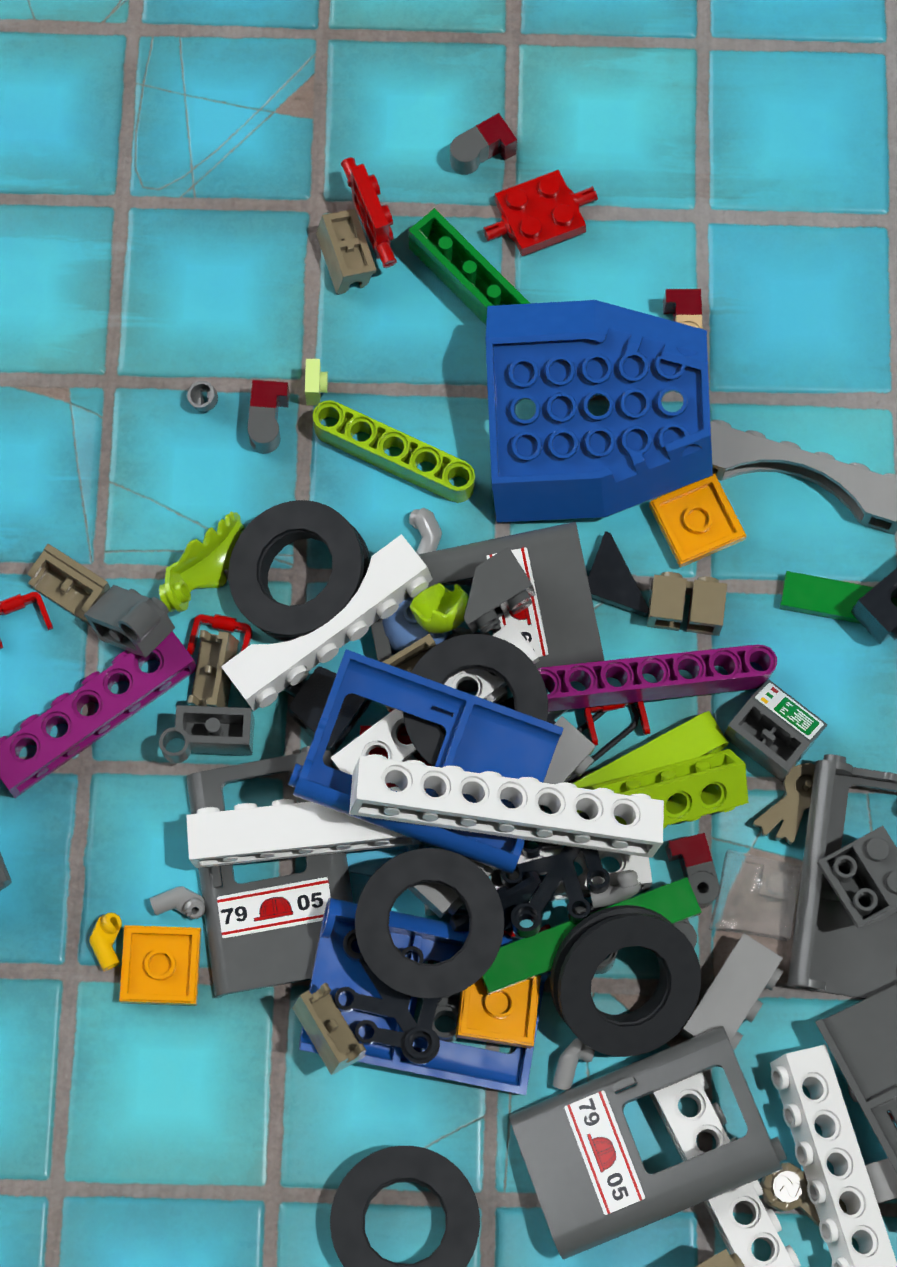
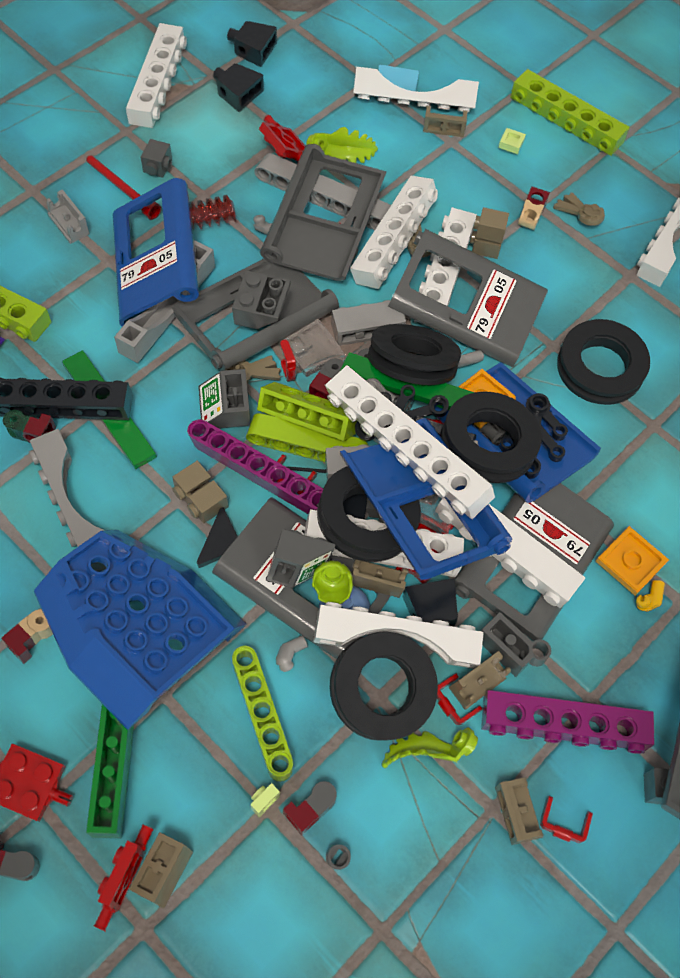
camera: 140 degrees left, 10 degrees down
dark grey hinge [84,585,175,658] -> none
light grey arm [149,886,205,919] -> none
dark tan hinge [292,983,367,1075] -> none
light orange plate [649,474,746,568] -> none
none -> red piece [280,340,296,382]

